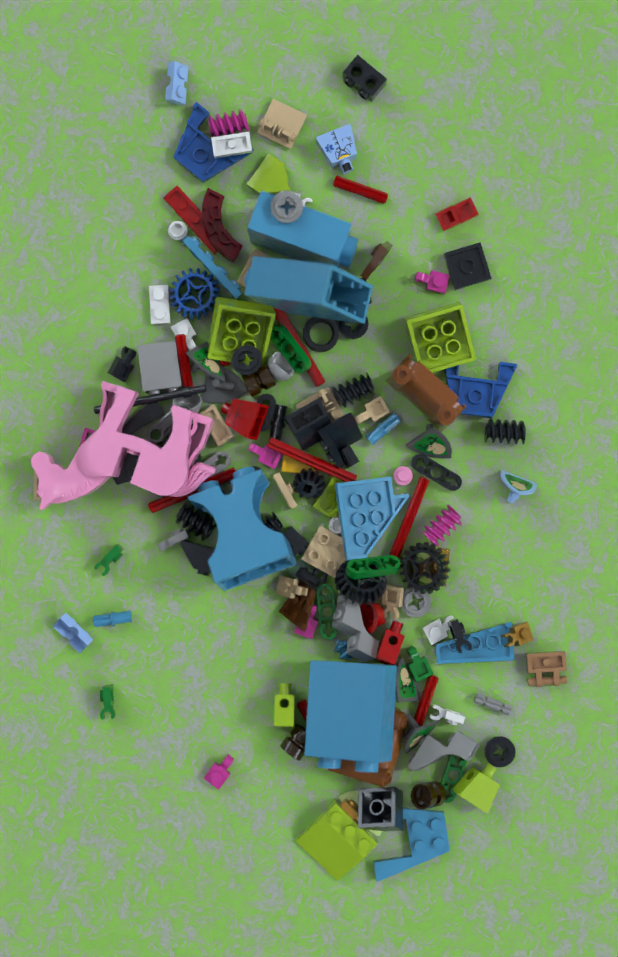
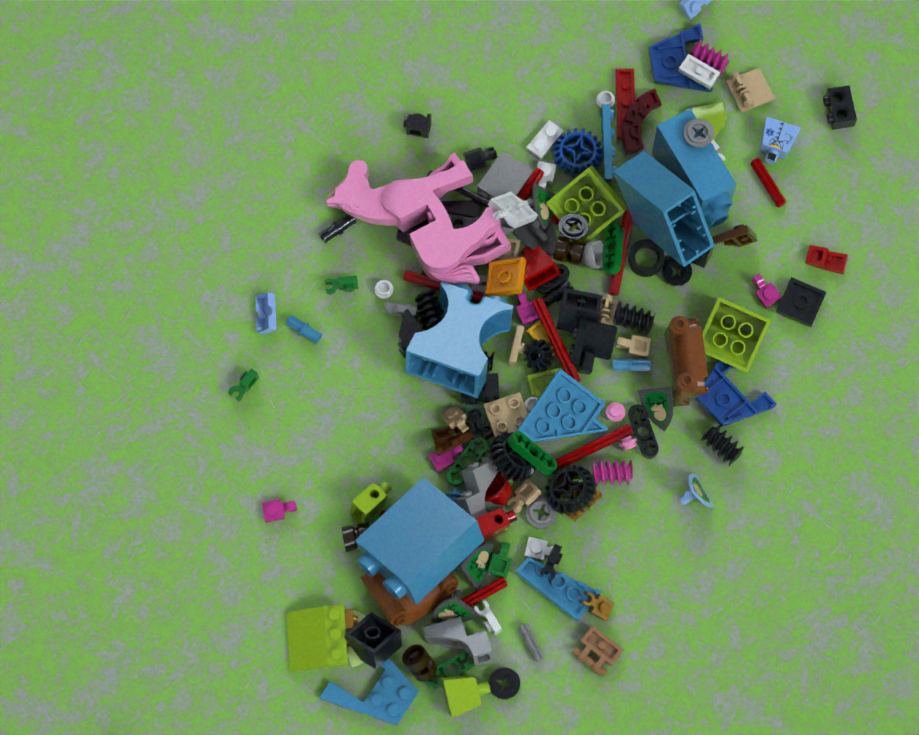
camera: 45 degrees right, 15 degrees down
none -> black pin [319,214,356,244]
none -> white plate [375,280,394,299]
none -> black brick [403,113,432,138]
none -> light orange tile [485,257,526,297]
none -> white plate [488,192,538,228]
none -> bright pink plate [619,436,637,451]

